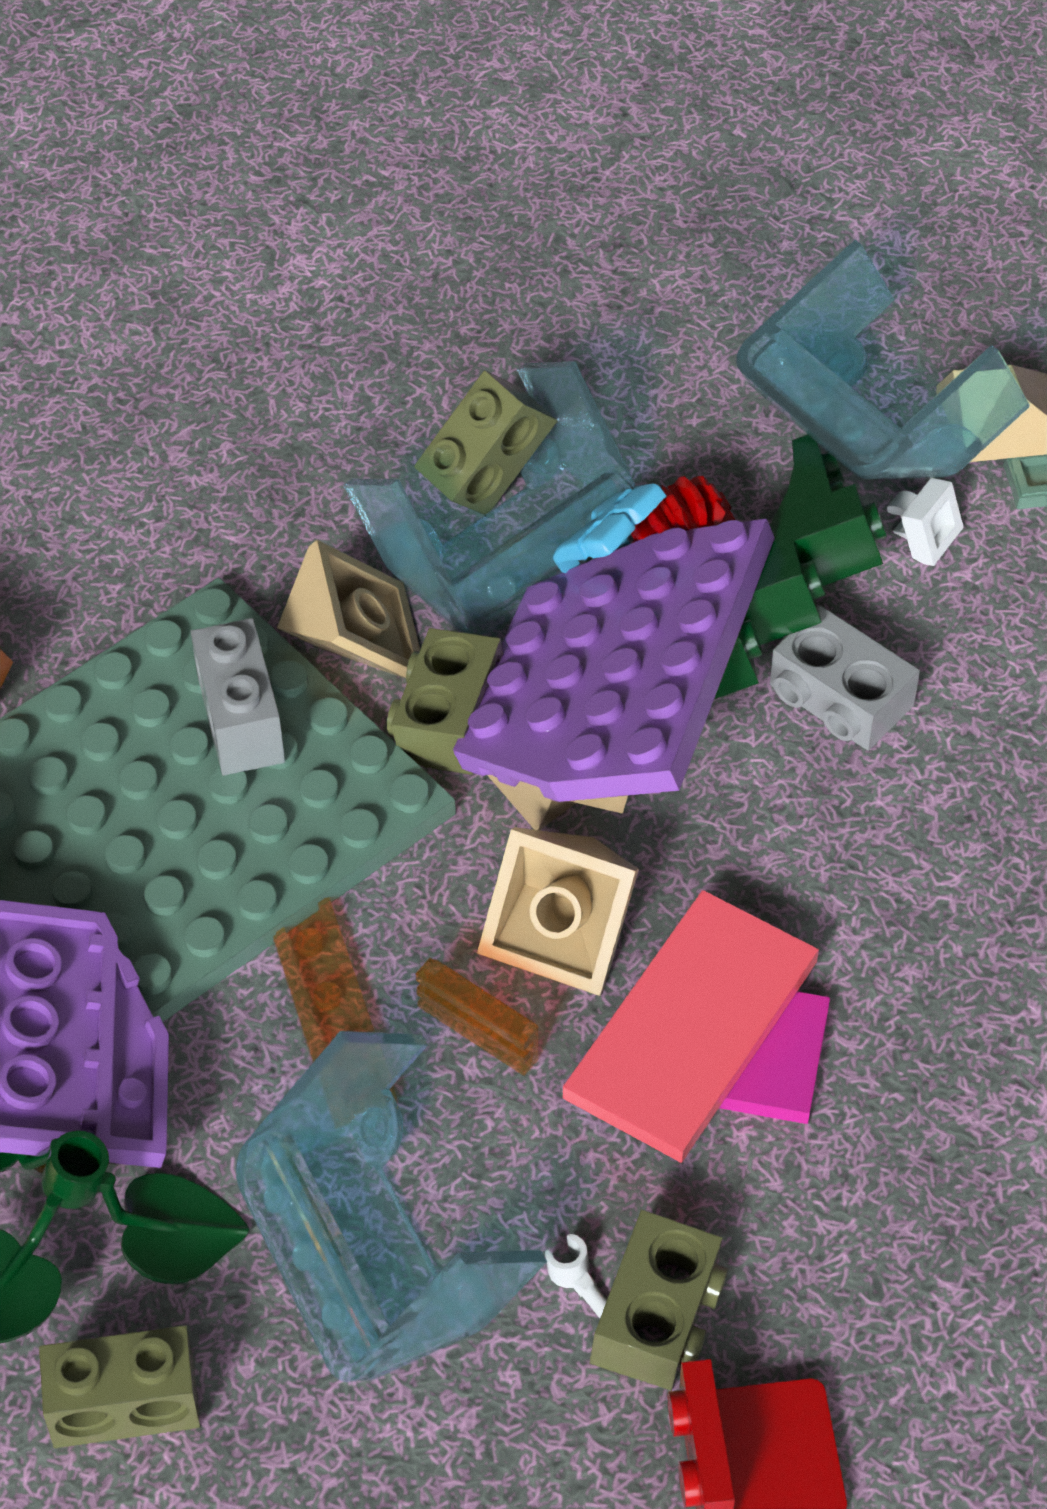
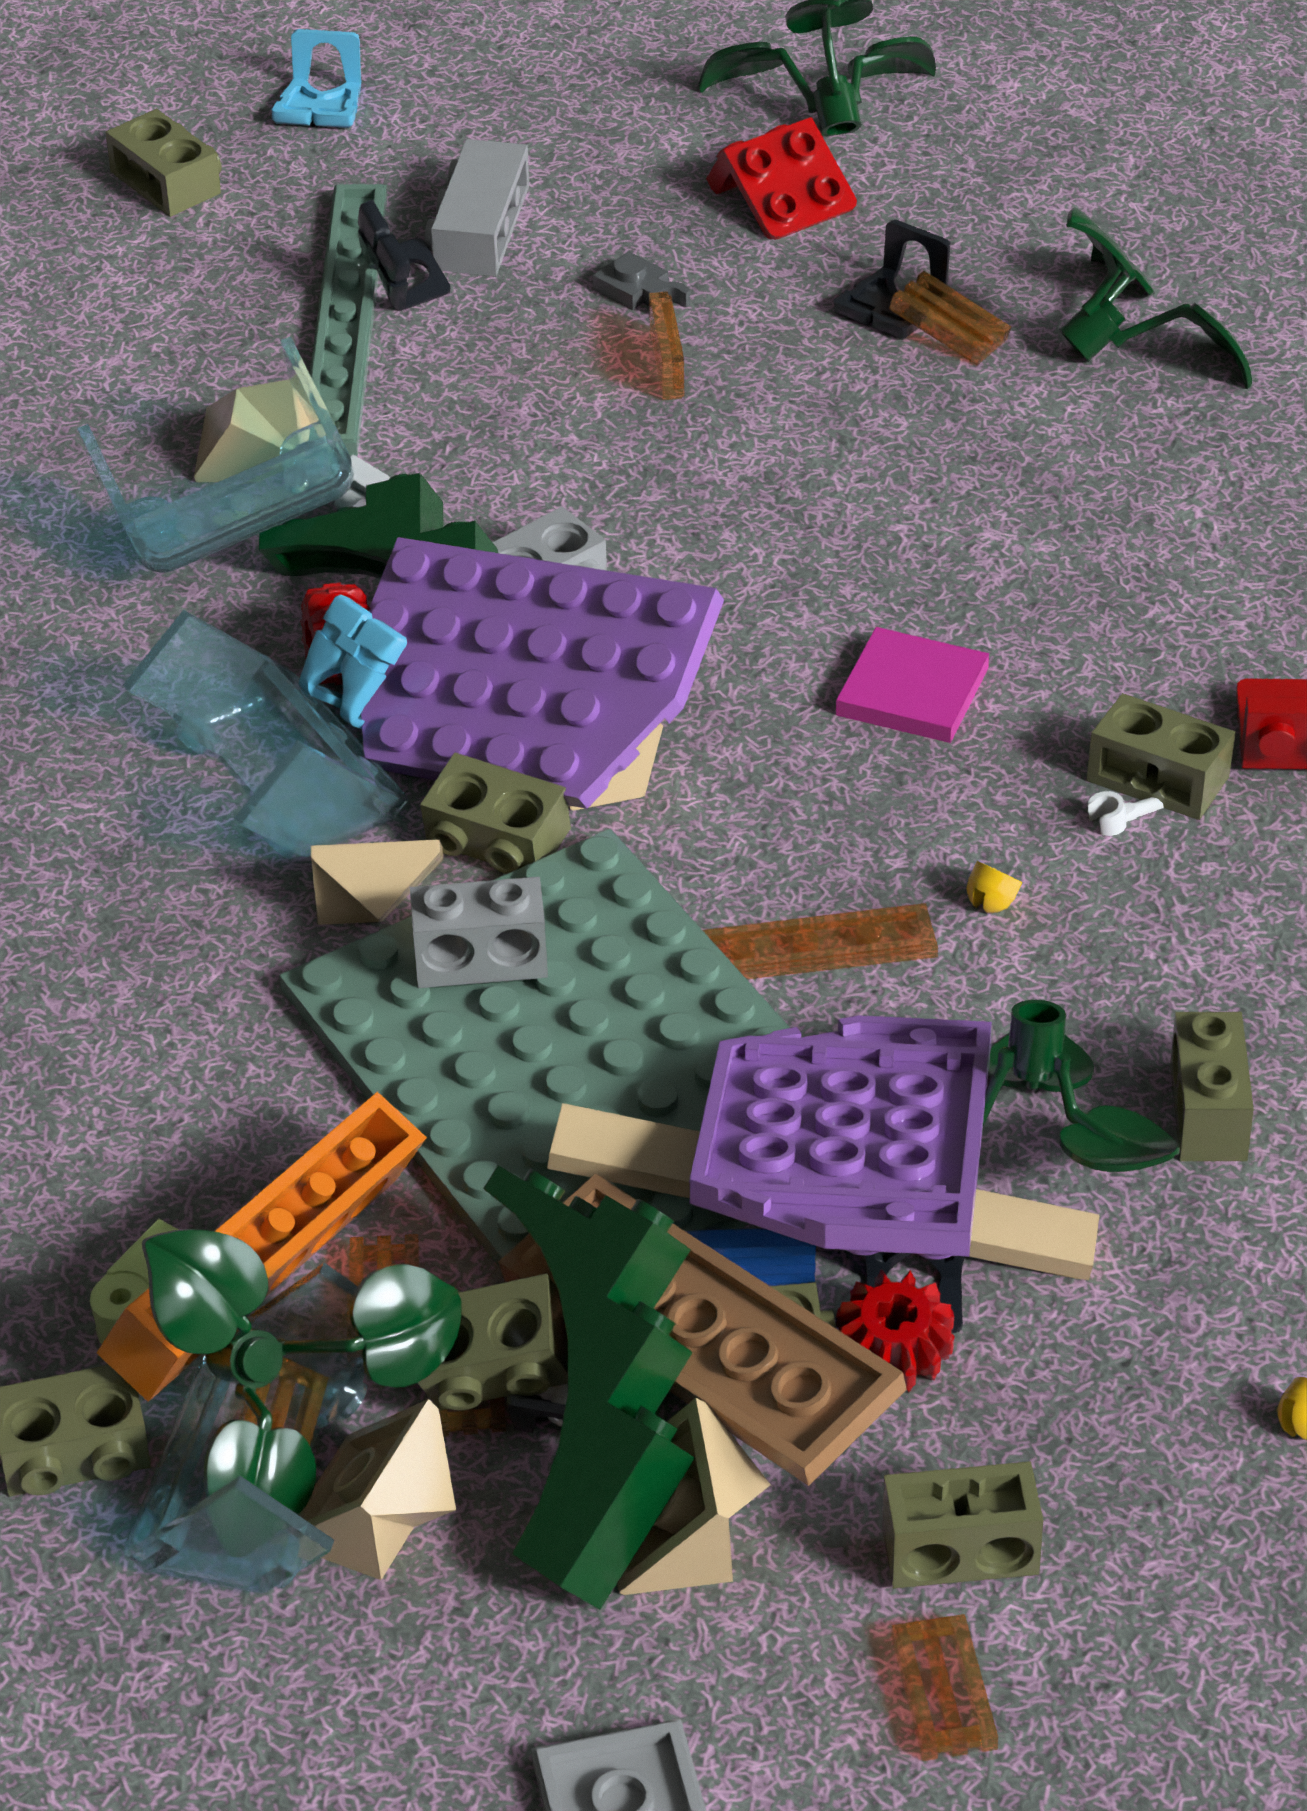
camera: 80 degrees left, 10 degrees down
clear light blue windscreen [236,1031,547,1382] -> none
olive brick [413,370,558,515] -> none
clear orange tile [415,958,538,1076] -> none
tan slope [477,827,639,996] -> none
coral tile [563,890,819,1163] -> none
none -> yellow hinge [966,861,1023,914]

